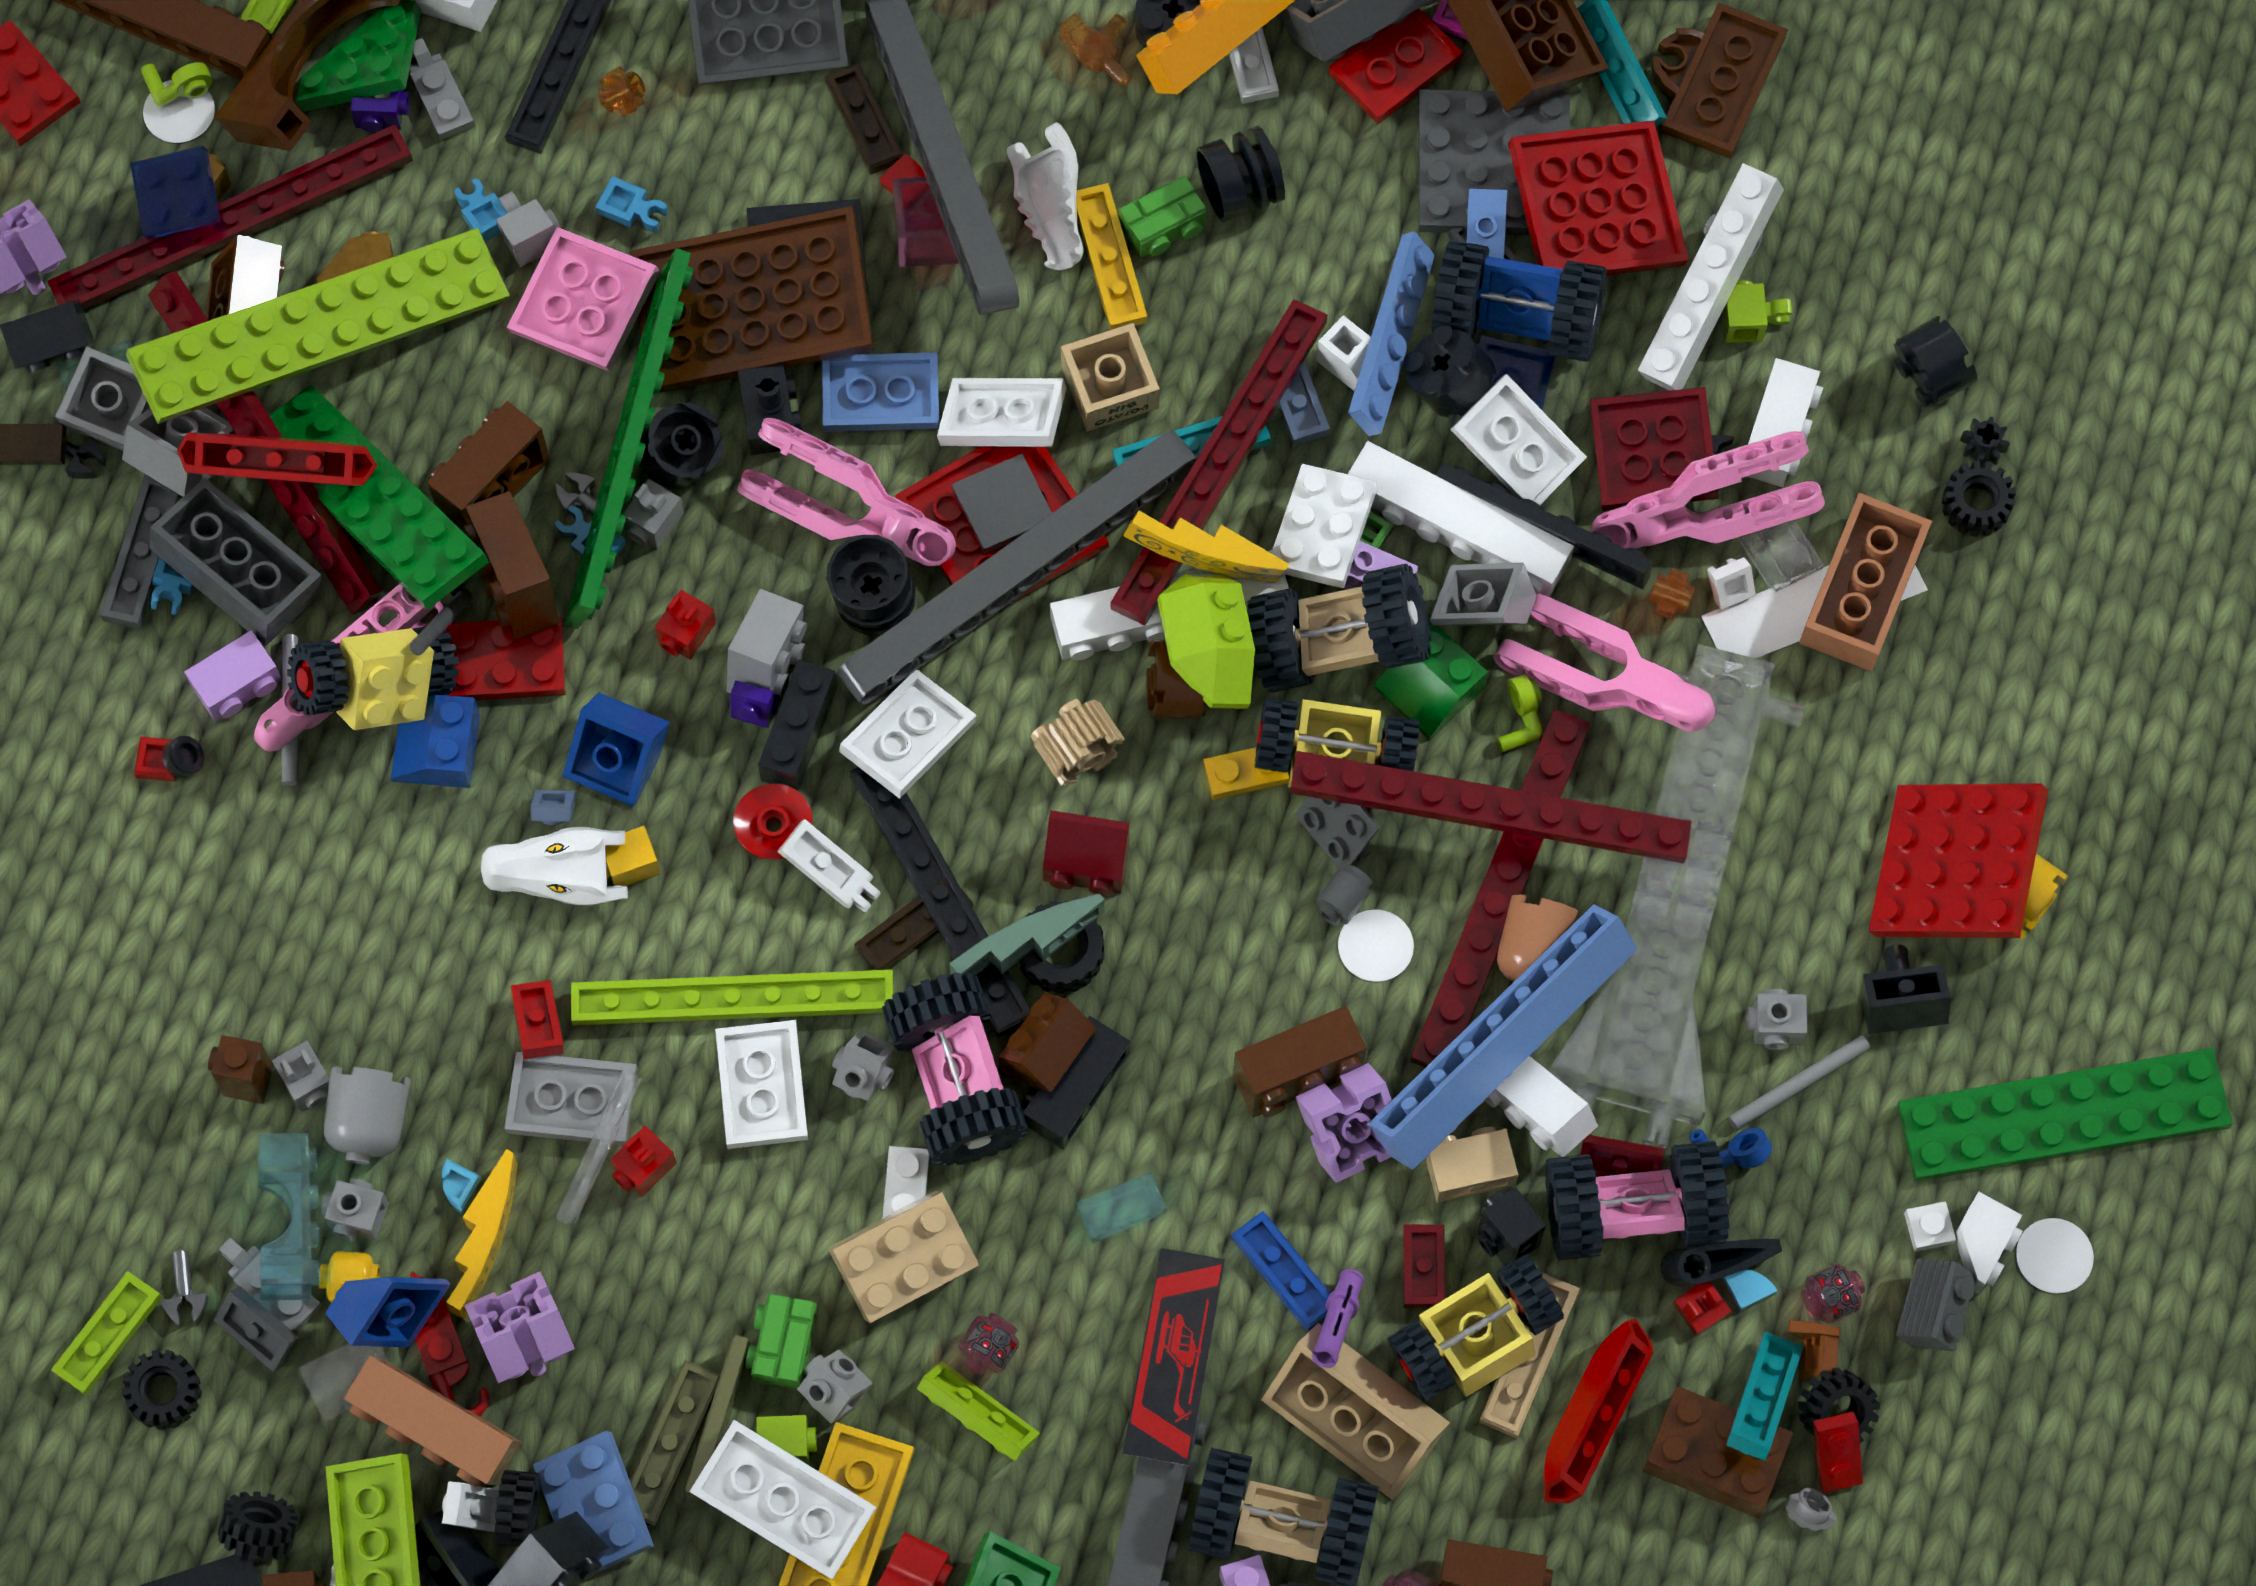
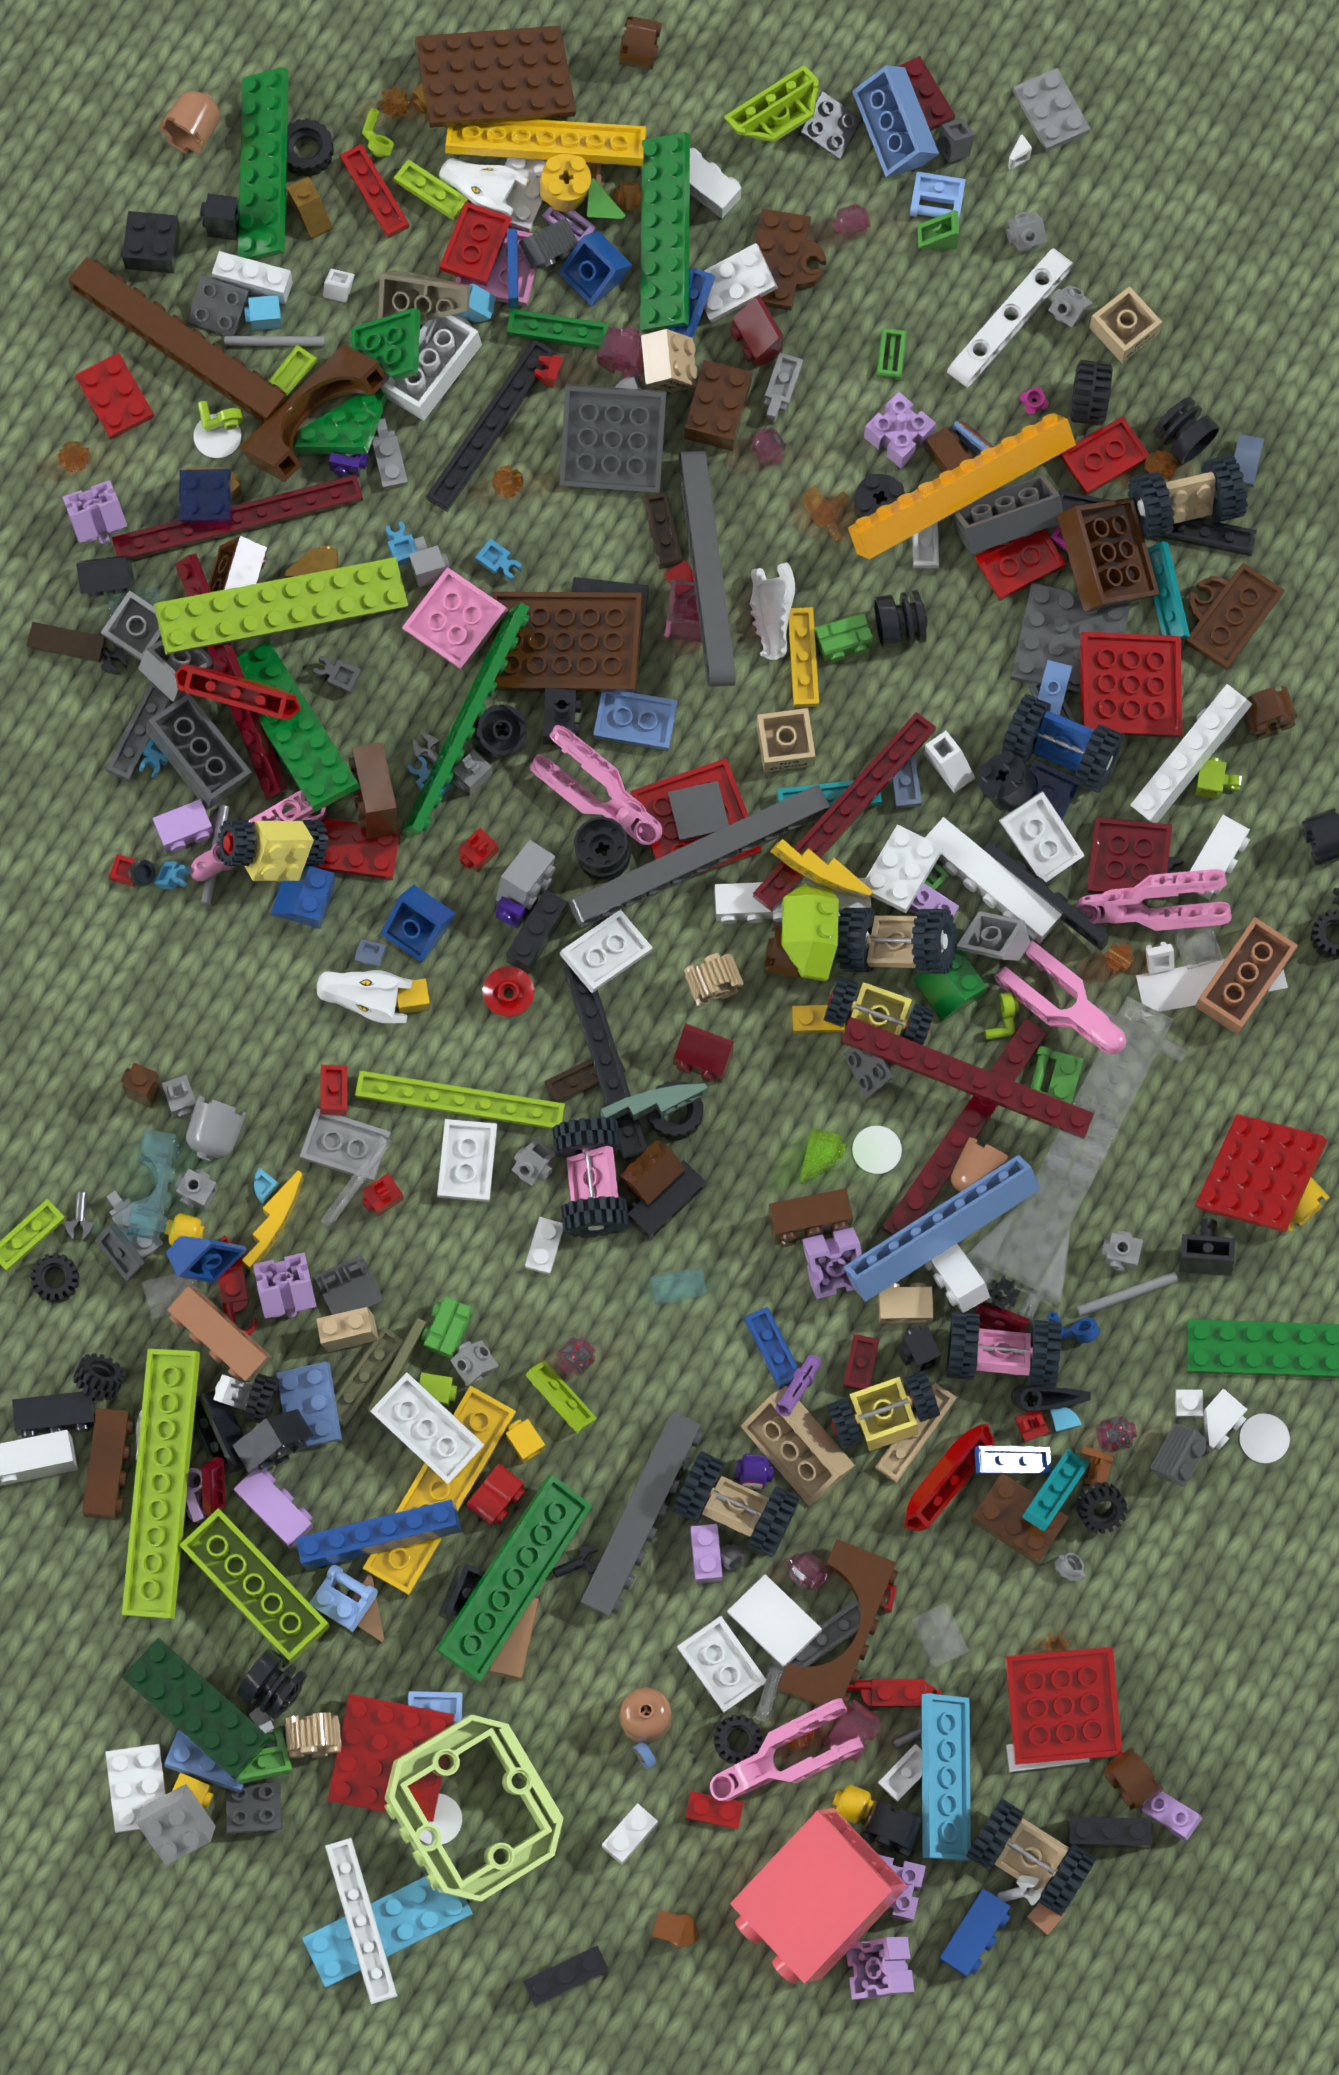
camera: 10 degrees right, 5 degrees up
dark grey bar [410,589,472,655] -> none
reddish brown brick [427,401,550,534] -> none
white hinge [777,819,881,913] -> none
tan brick [828,1191,979,1323] -> none
white plate [937,378,1066,447] -> none
black sticker [1123,1248,1225,1466] -> none
dark grey brick [1316,865,1372,926] -> none
medium blue plate [1348,231,1435,436] -> none
red plate [1813,1412,1863,1494] -> none
none -> dark azure plate [154,861,193,889]
none -> dark grey plate [313,656,361,695]
none -> dark grey hinge [314,1254,384,1315]
none -> tan brick [316,1307,378,1352]
none -> yellow brick [506,1419,546,1464]
none -> dark purple head [735,1454,774,1490]
none -> clear neon green slope [799,1128,846,1185]
none -> tile [974,1446,1052,1475]
none -> black gear [988,1276,1020,1311]
none -> bright green plate [1030,1046,1084,1104]
none -> reddish brown brick [1243,686,1298,740]

